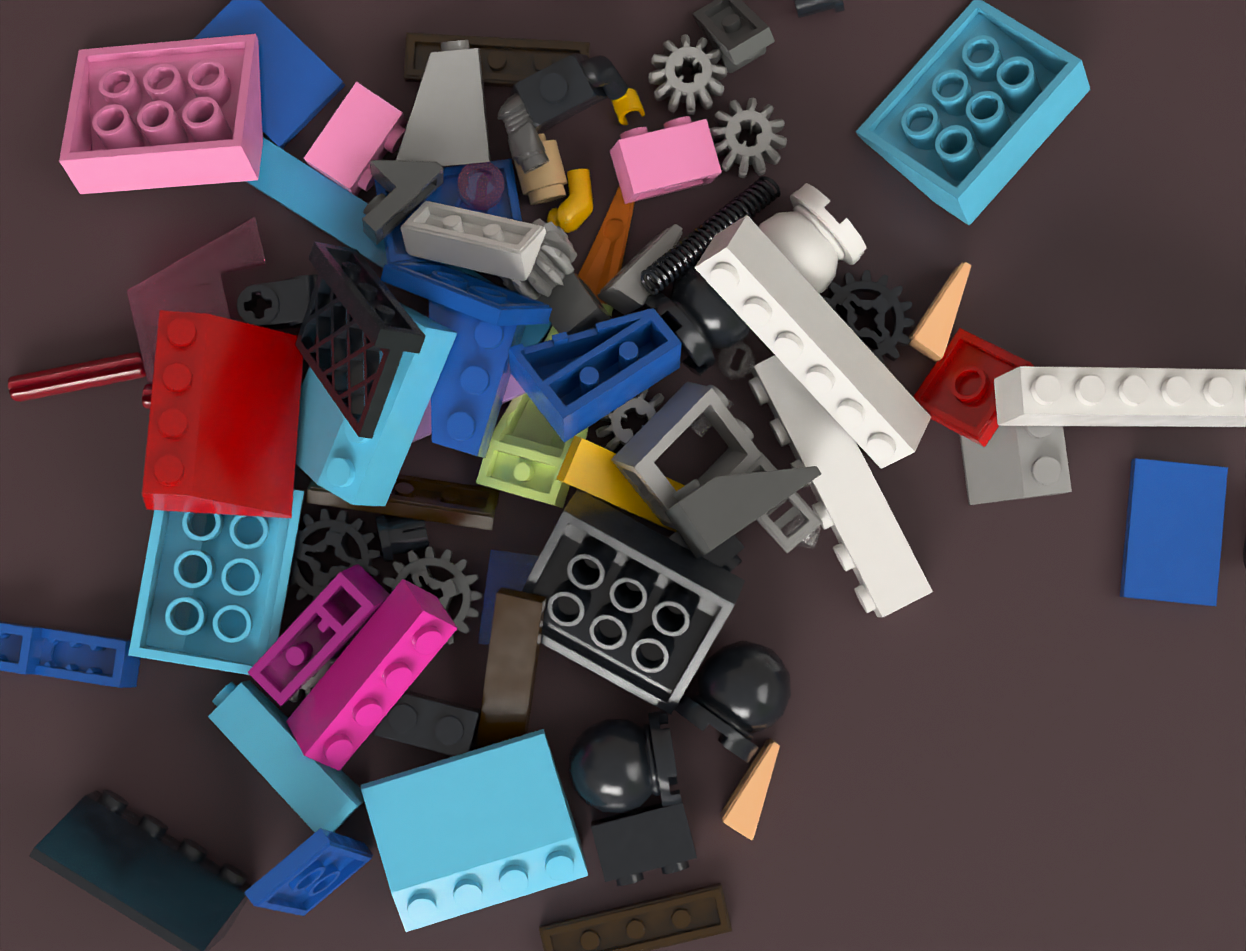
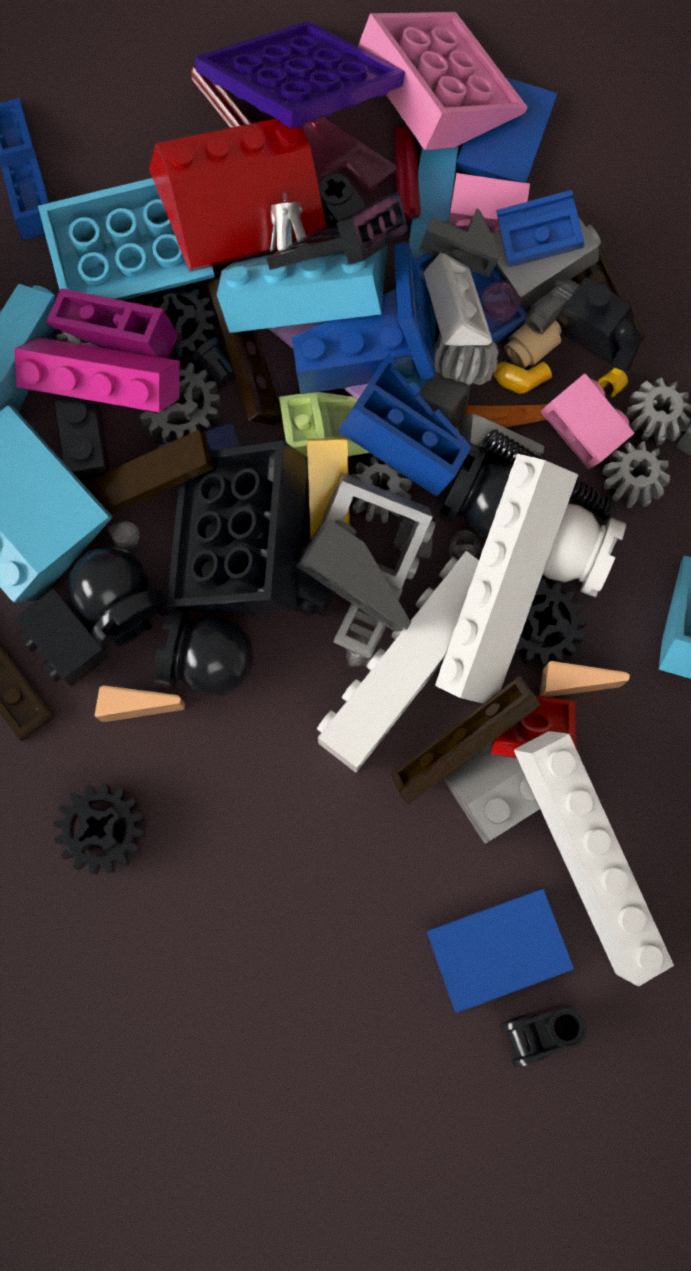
camera: 65 degrees right, 10 degrees down
none -> black gear [53,783,146,875]
none -> clear hinge [107,521,140,551]
none -> dark purple plate [195,21,405,128]
none -> flat silver piece [270,191,306,252]
none -> dark brown tile [391,676,541,805]
none -> dark red axle [394,124,421,221]
none -> blue plate [496,190,584,267]

